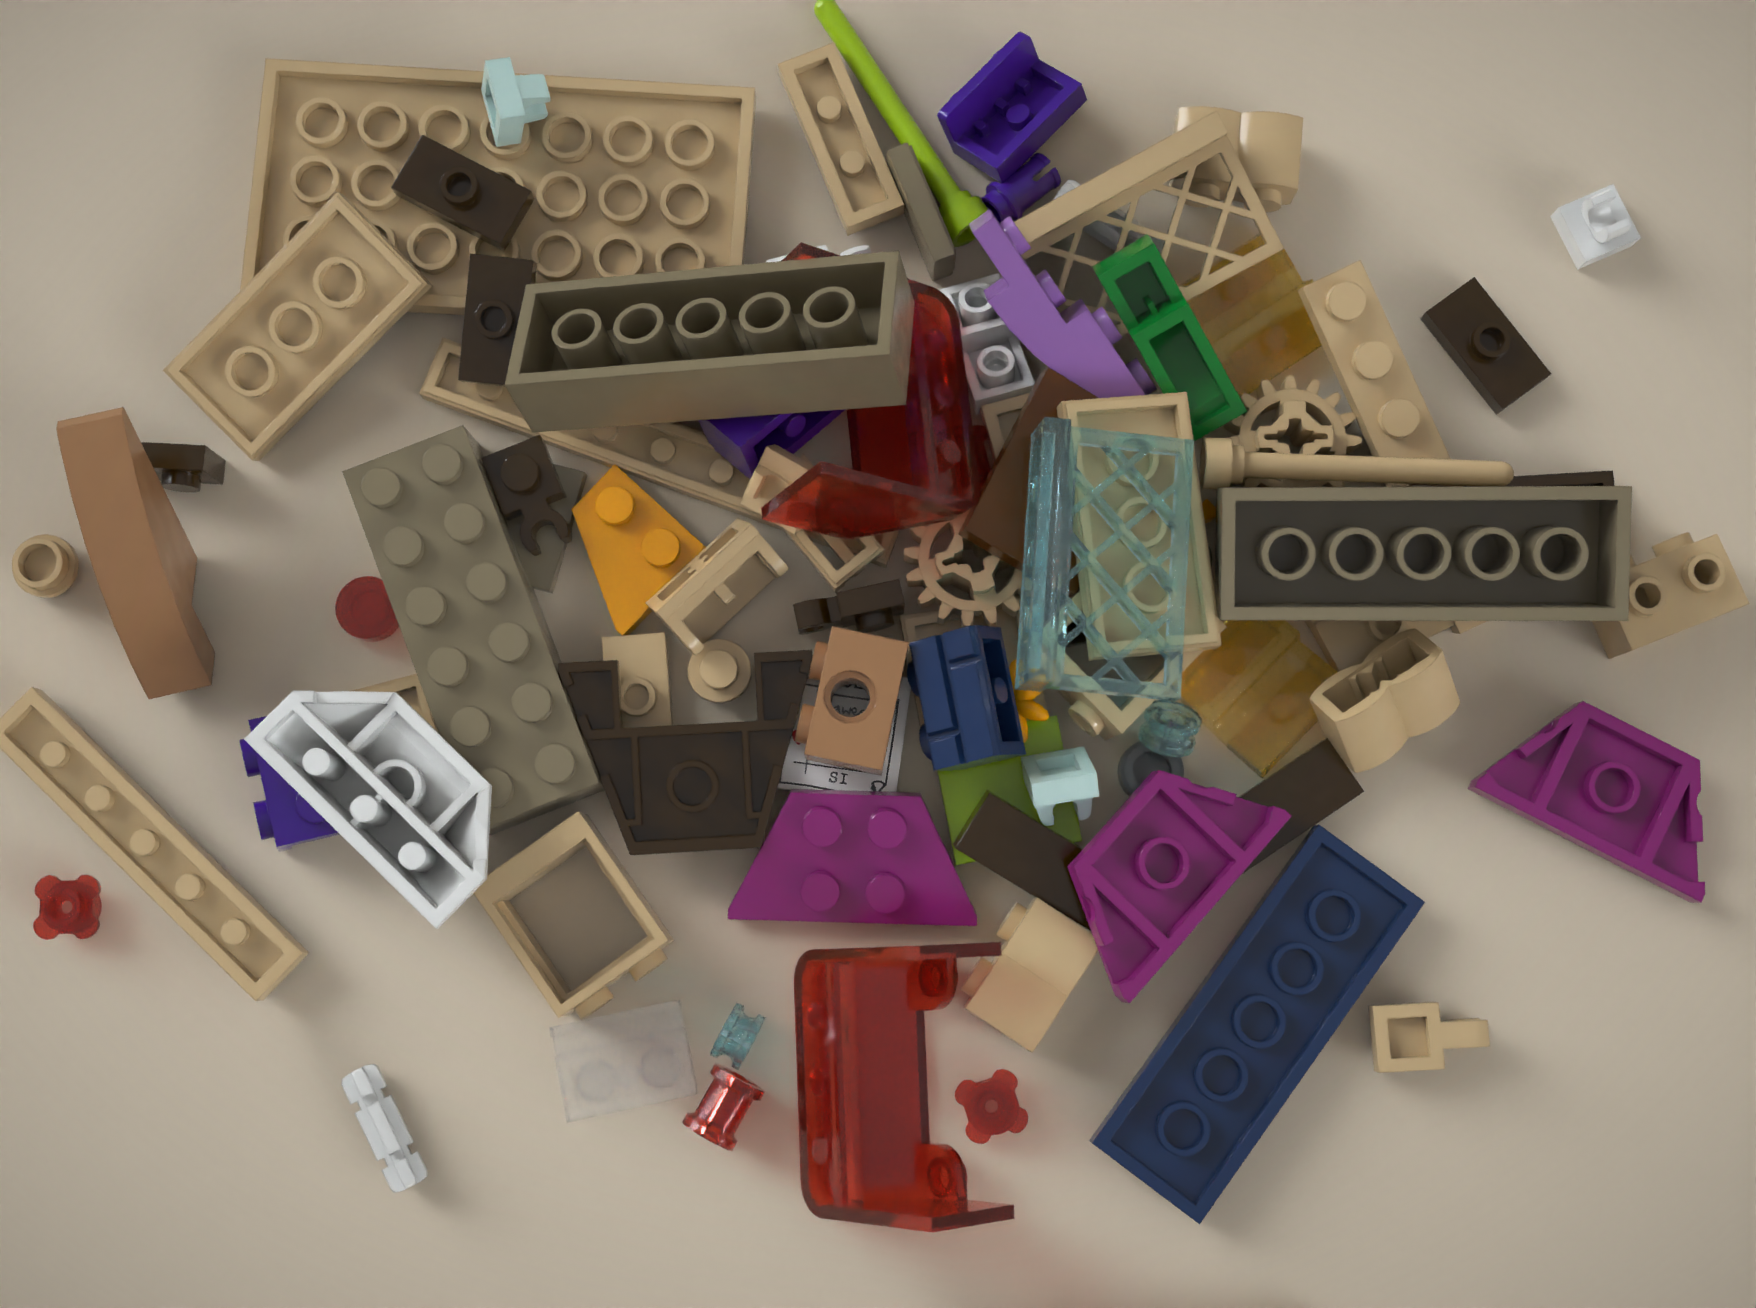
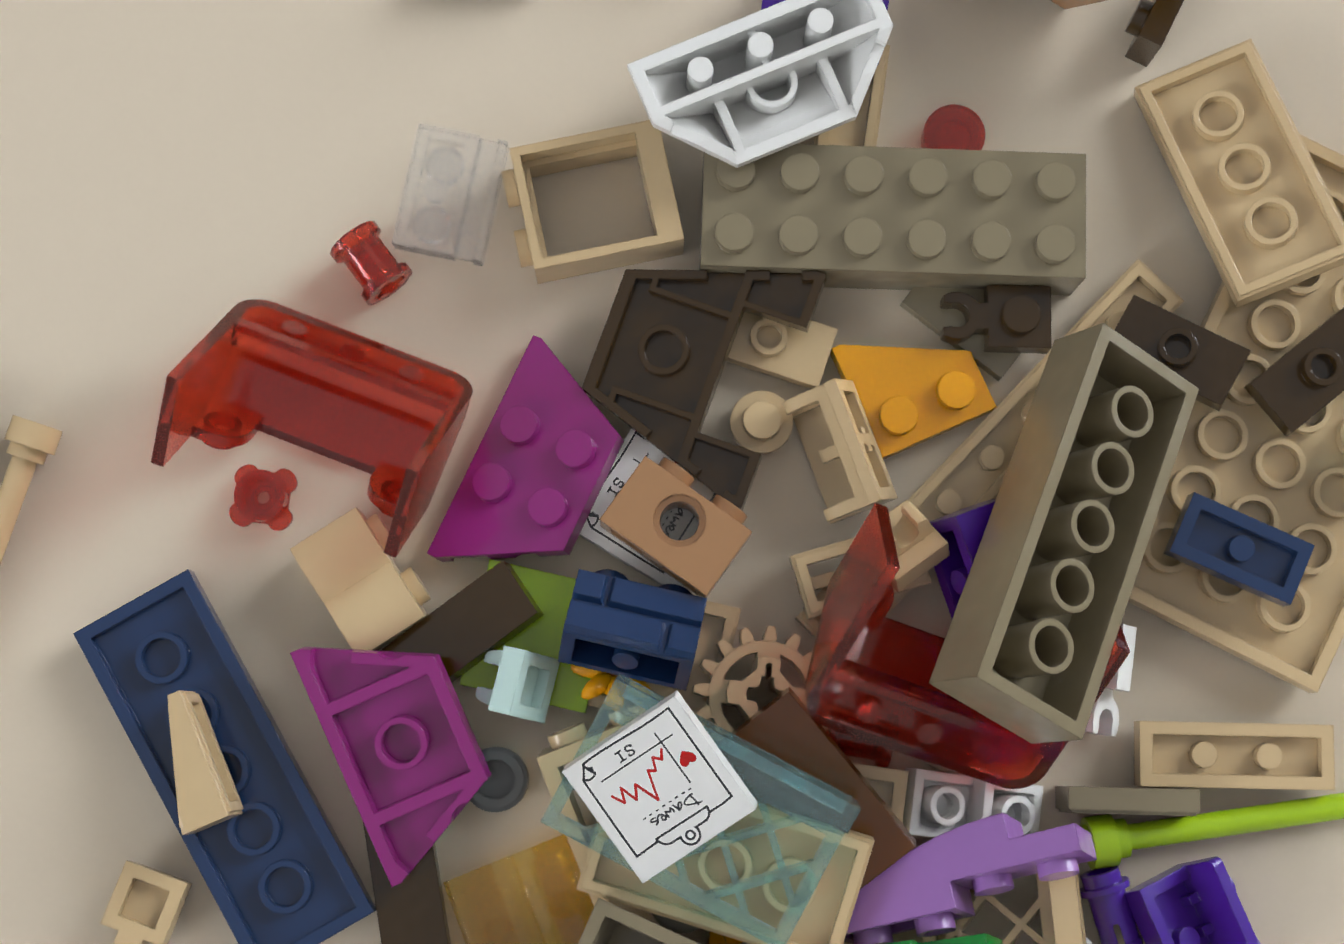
camera: 110 degrees right, 0 degrees up
clear light blue bush [710,1002,766,1070] -> none
dark brown plate [793,579,905,635] -> none
clear light blue bush [1138,700,1202,757] -> none
none -> tan slope [167,690,244,836]
none -> white tile [562,690,757,883]
none -> dark blue plate [1163,492,1315,607]

